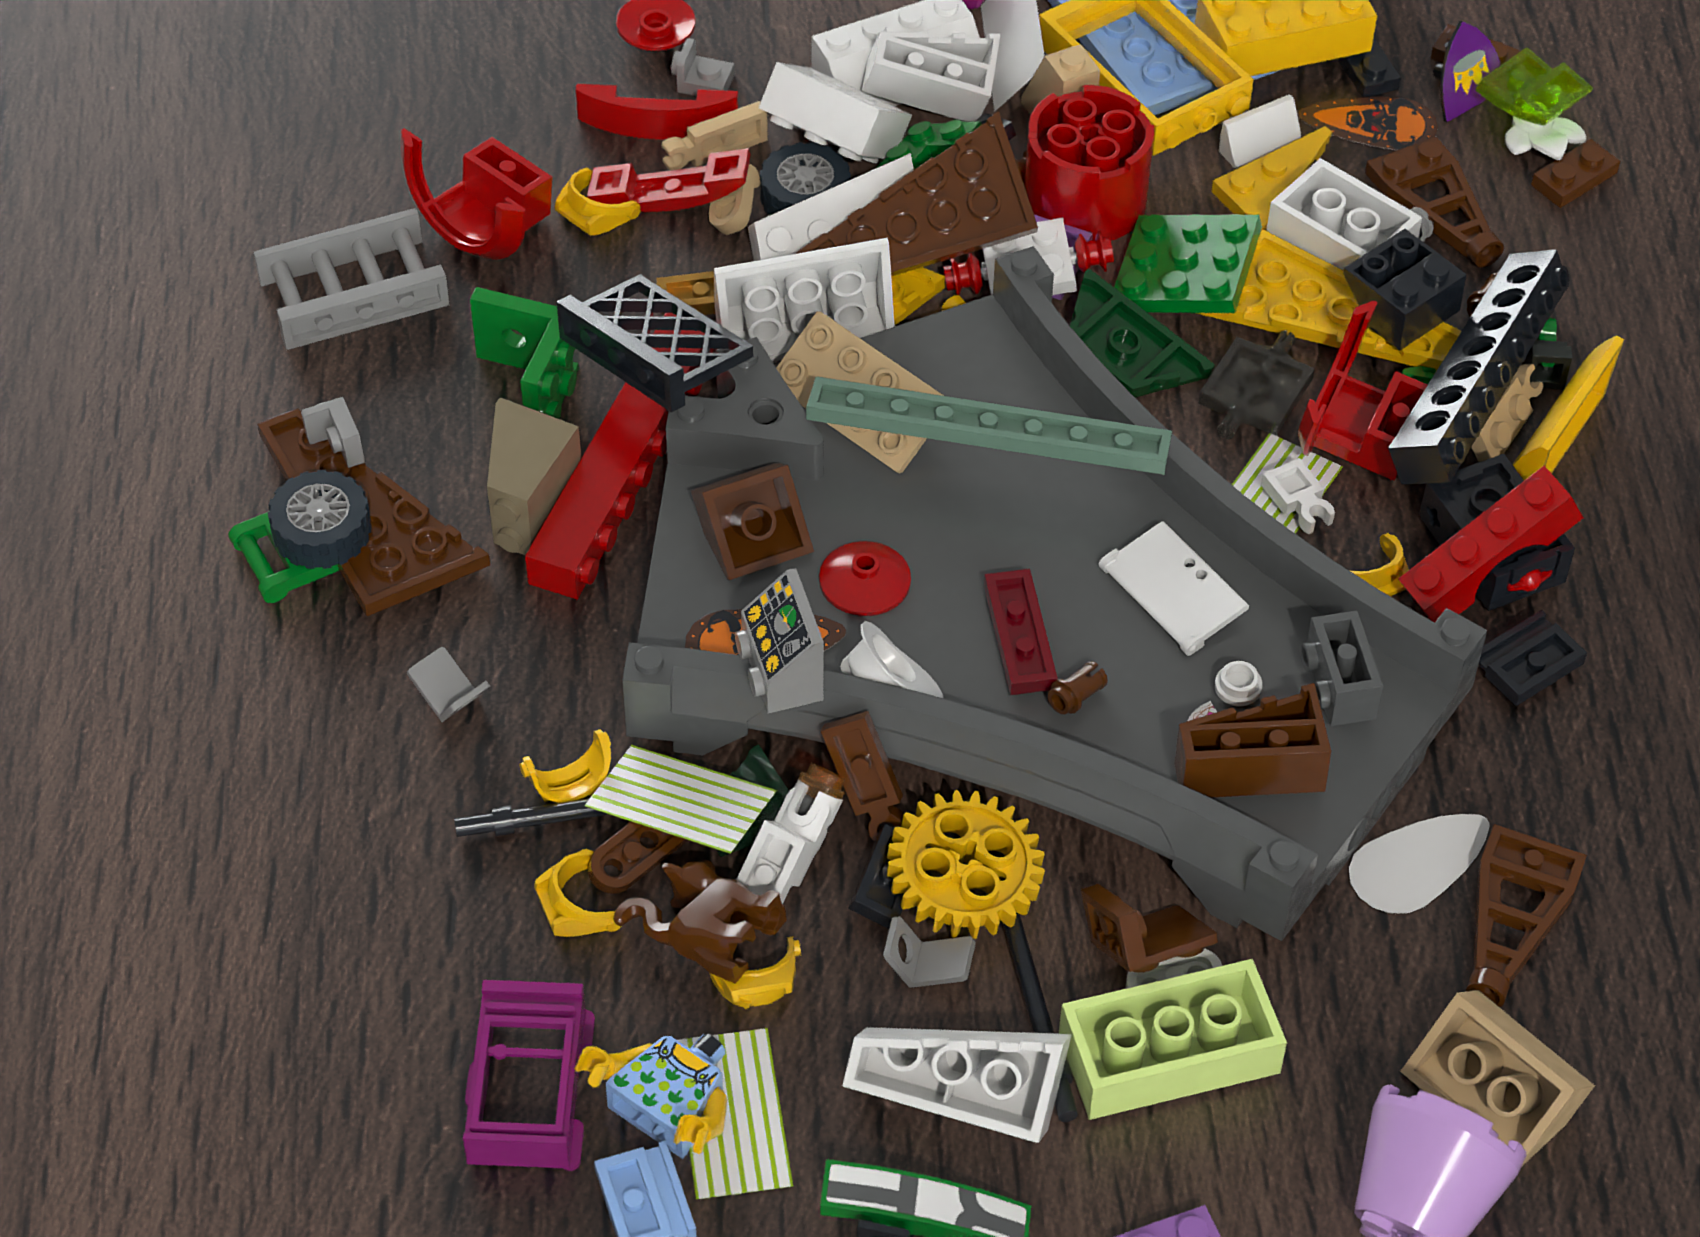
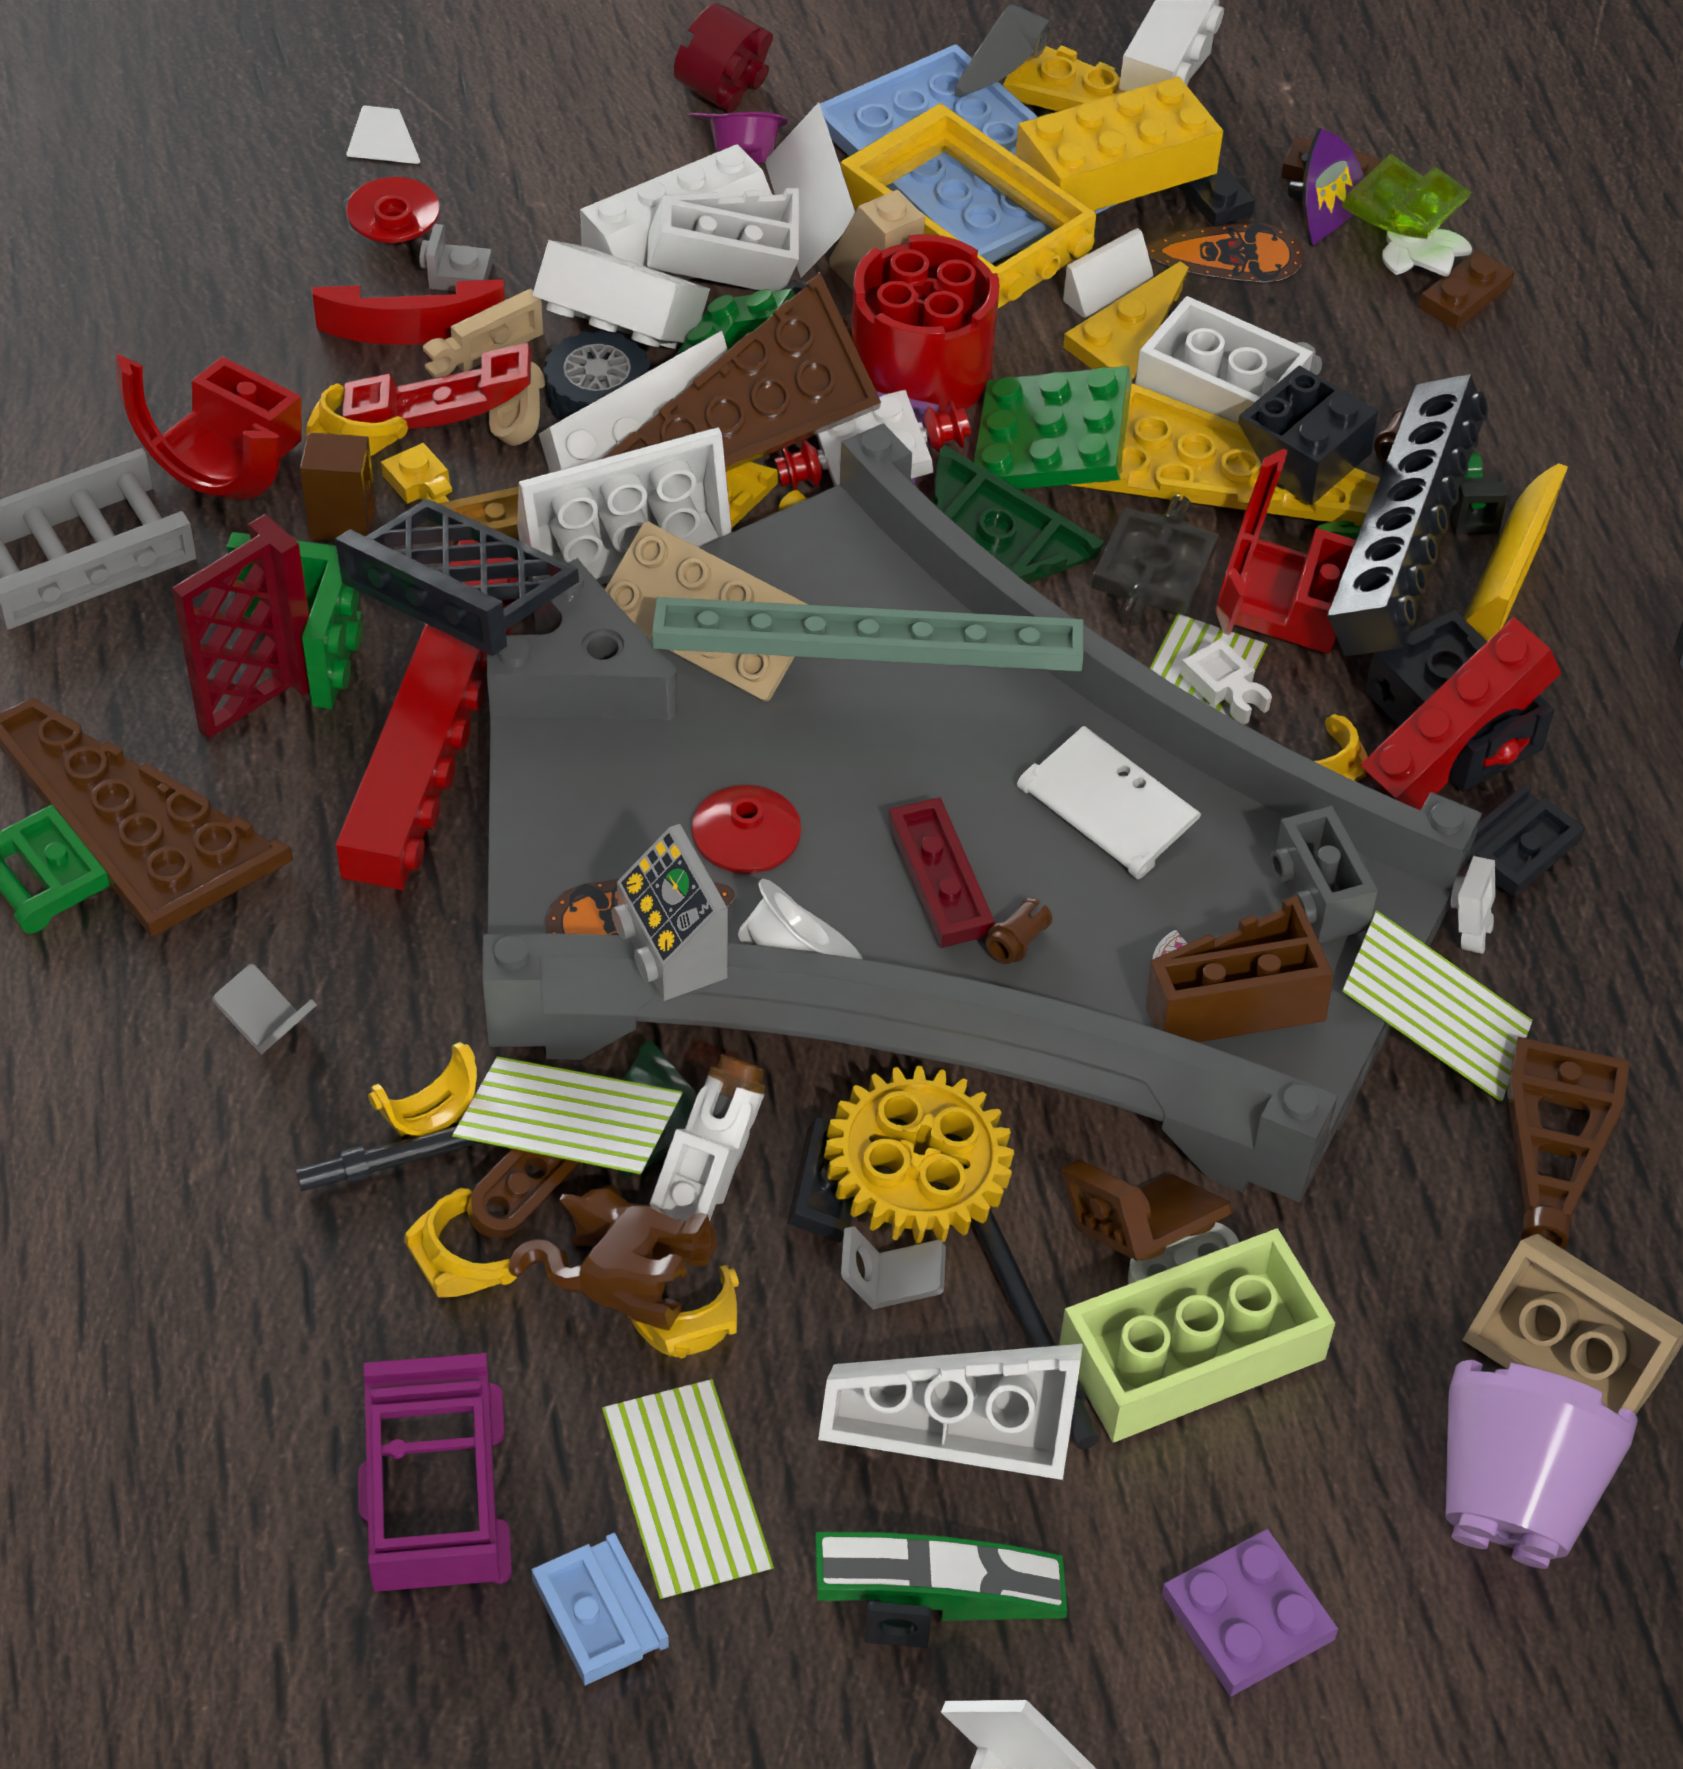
camera: 10 degrees left, 0 degrees up
black wheel [268,470,372,569] -> none
light grey bracket [301,397,365,468] -> none
dark tan slope [487,398,581,555] -> none
torso [574,1033,728,1159] -> none
reddish brown slope [691,463,814,580] -> none
reddish brown plate [821,711,904,842] -> none
white plate [1215,661,1262,706] -> none
white sticker [1349,814,1490,913] -> none
reddish brown plate [1365,137,1504,267] -> none
tan plate [1472,364,1543,462] -> none
none -> dark red fence [172,514,310,739]
none -> reddish brown panel [300,433,376,541]
none -> yellow plate [381,443,452,504]
none -> white sticker [1342,910,1533,1102]
none -> white plate [1451,856,1495,954]

